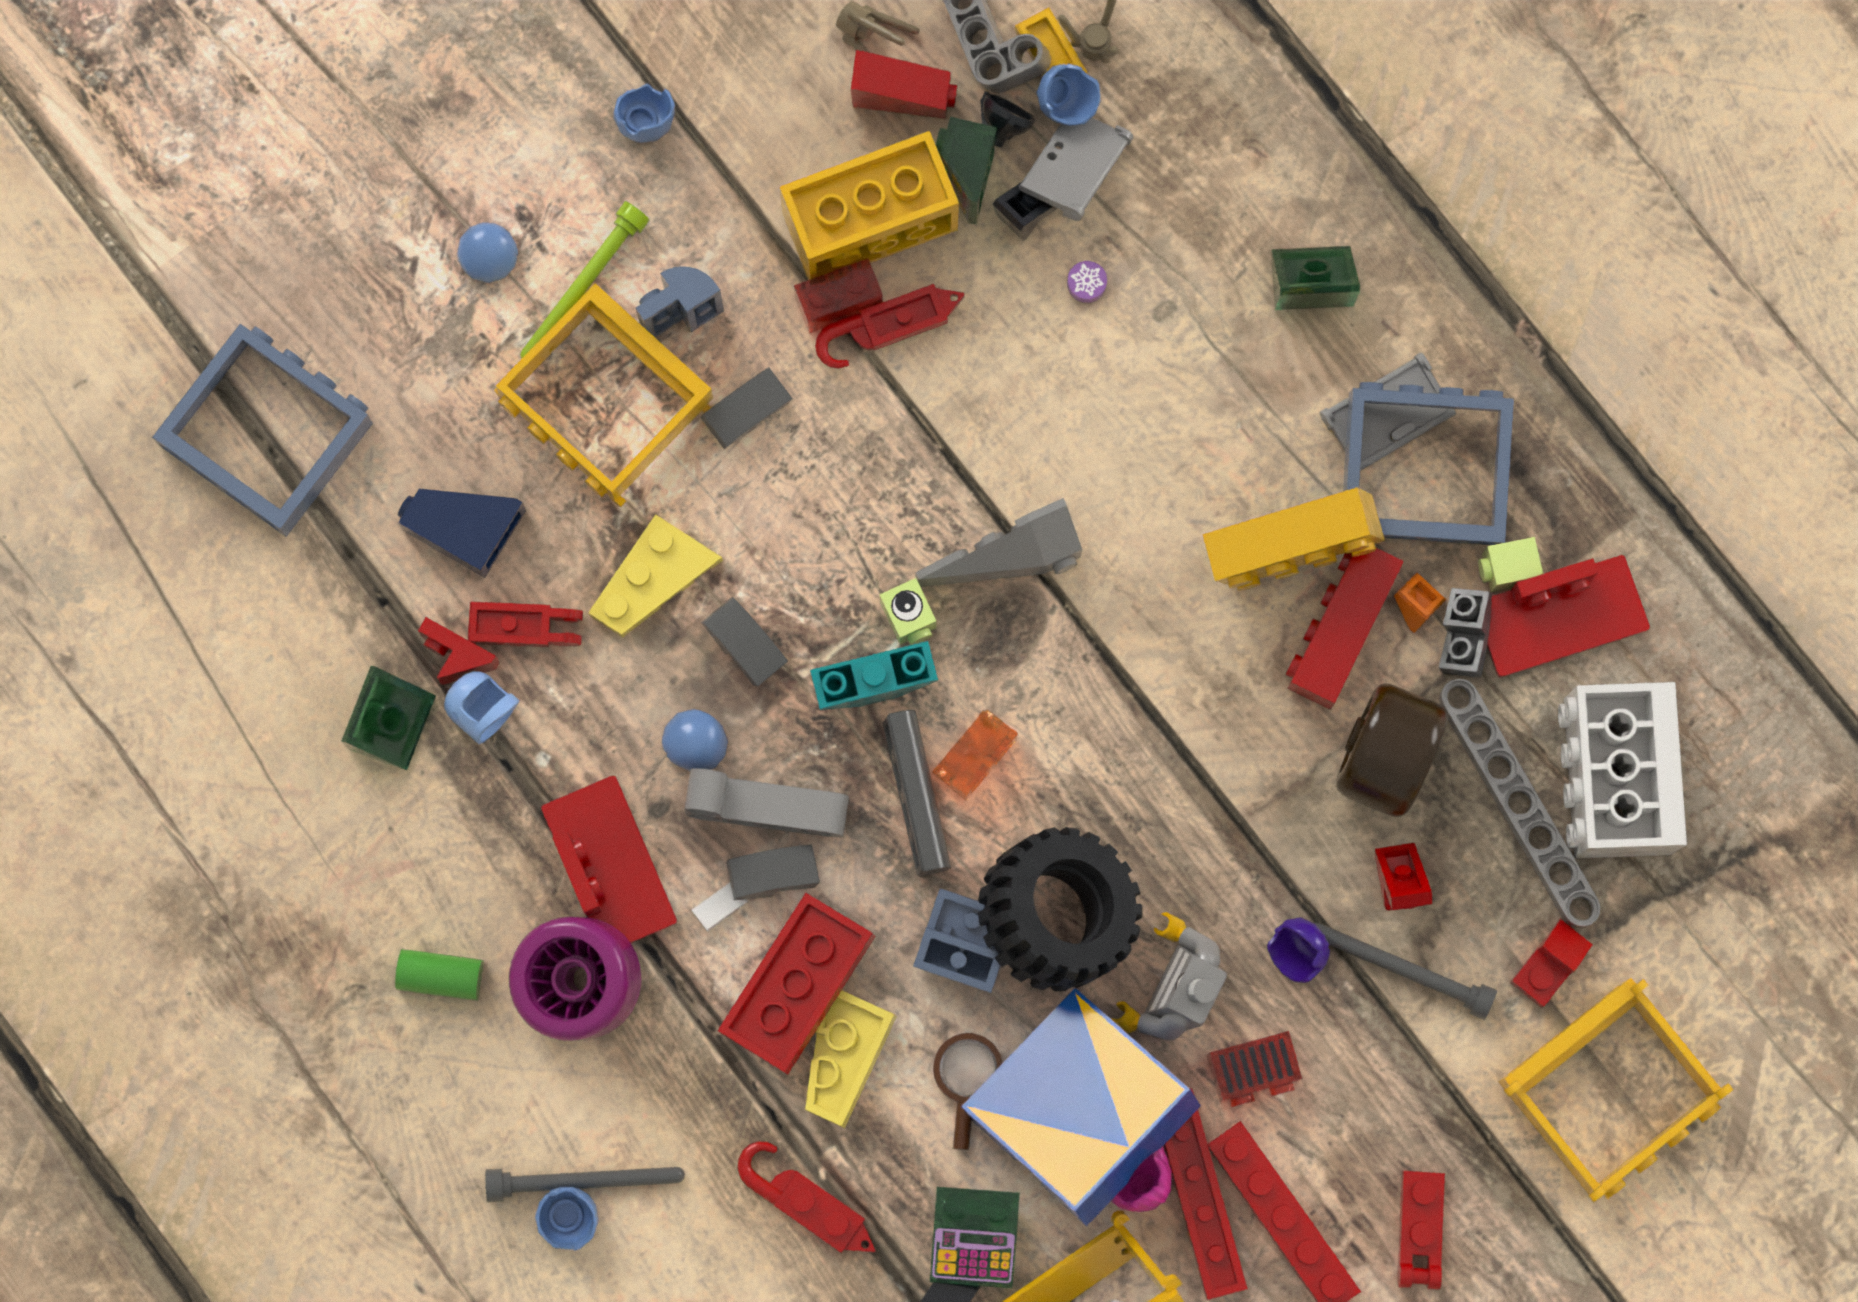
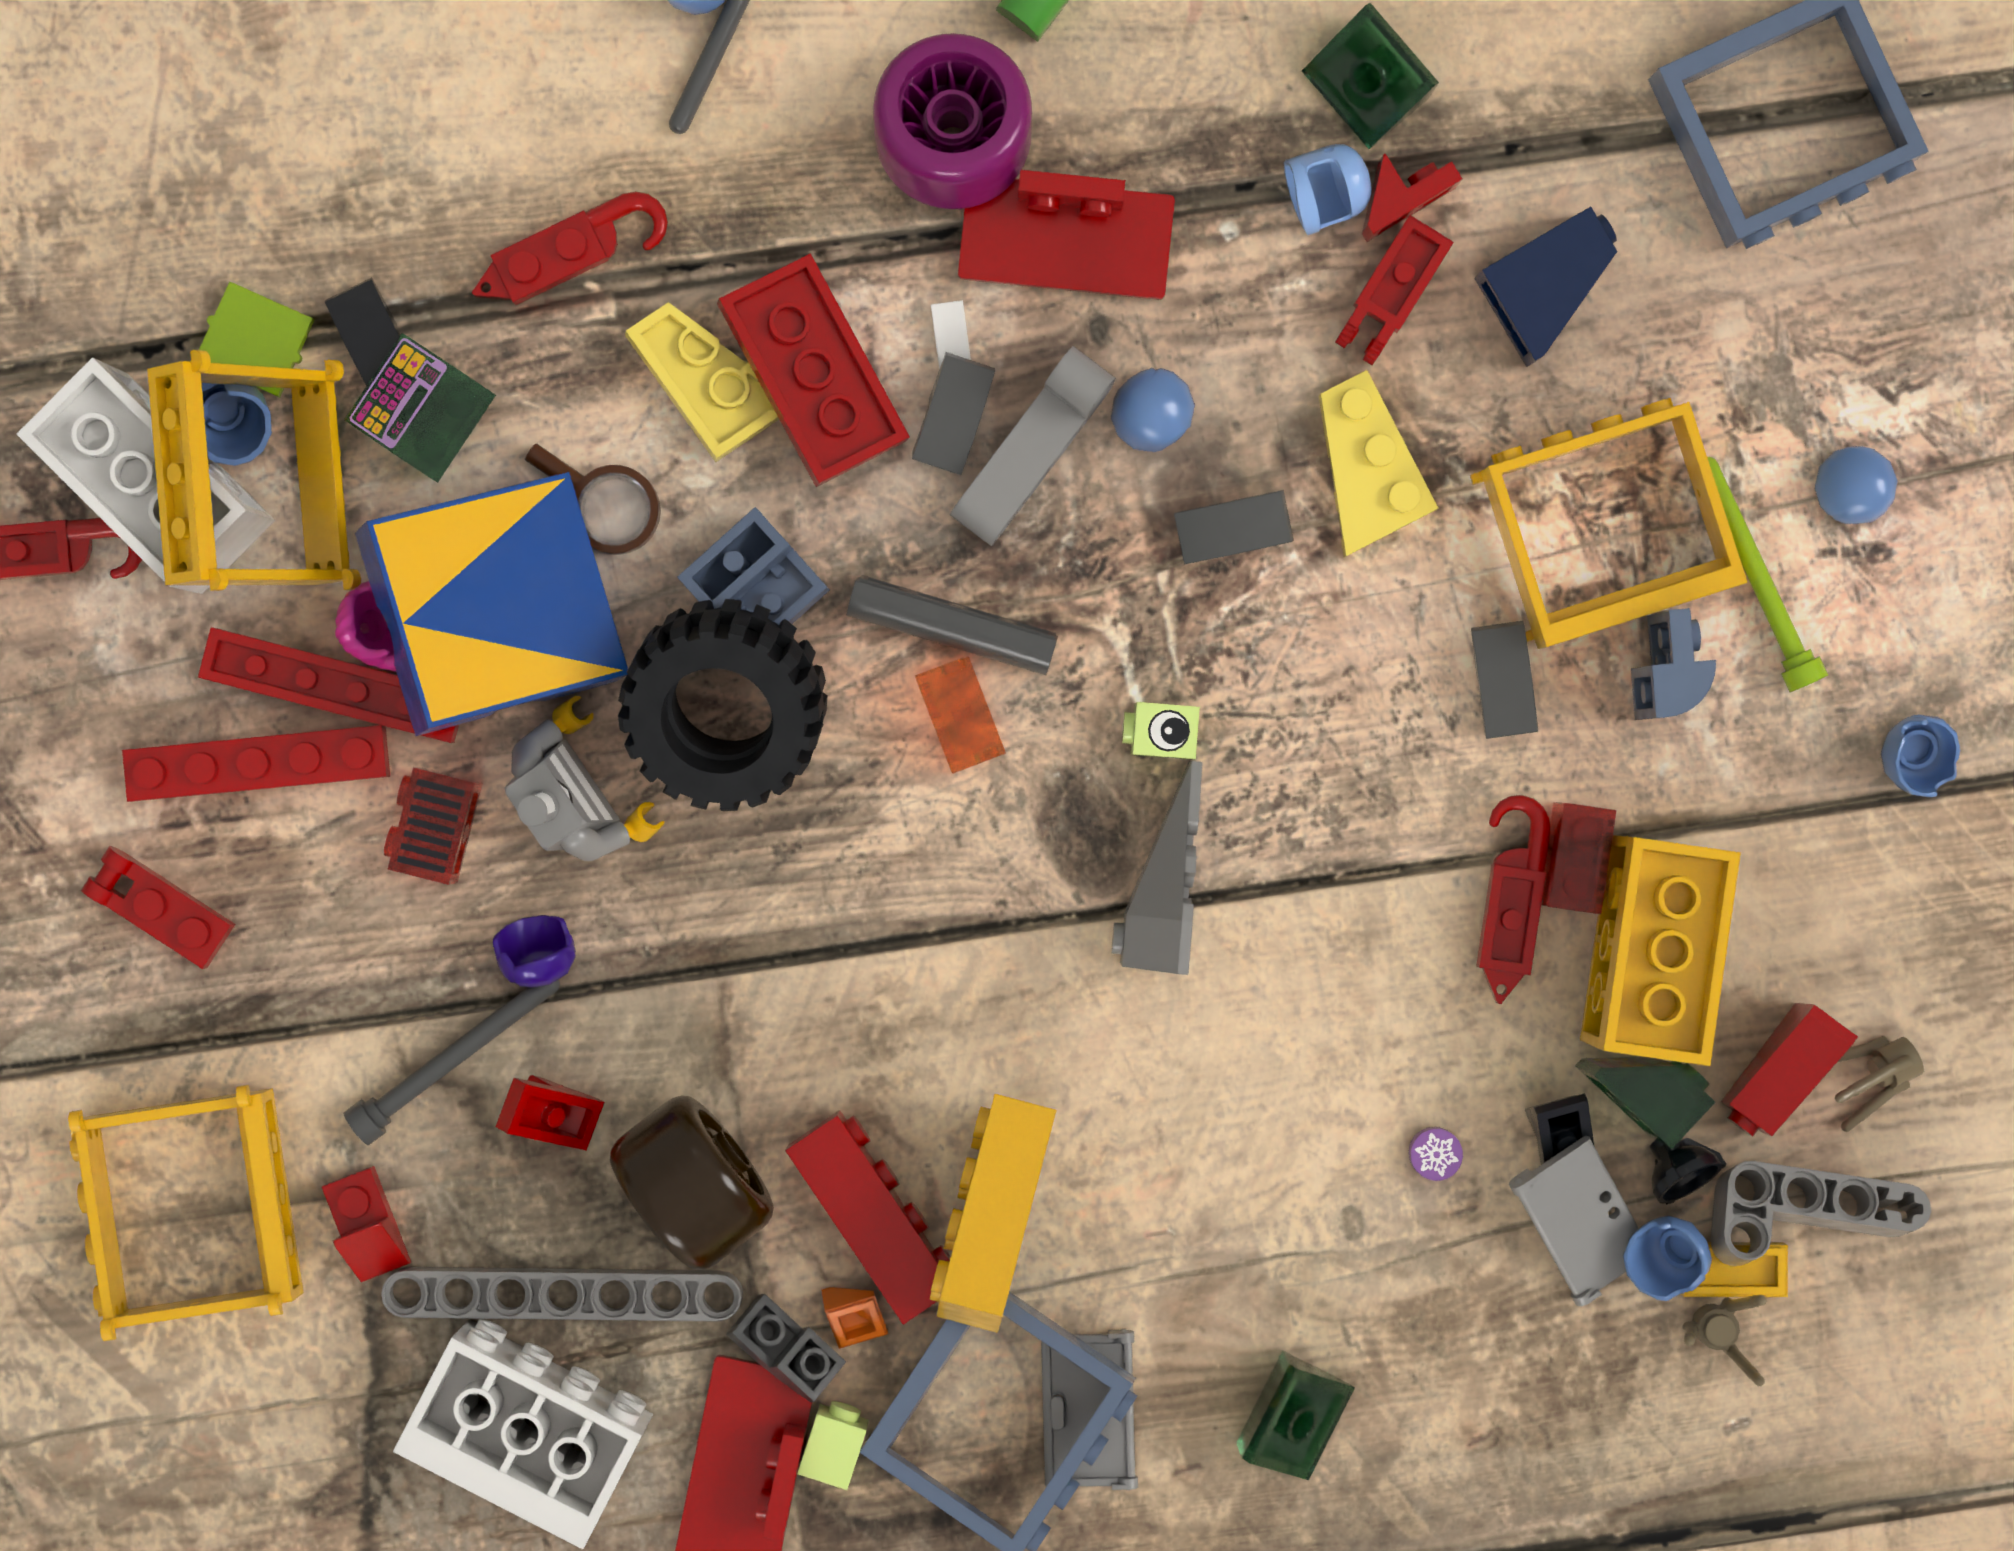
camera: 120 degrees right, 10 degrees up
teal slope [810,641,938,710] -> none

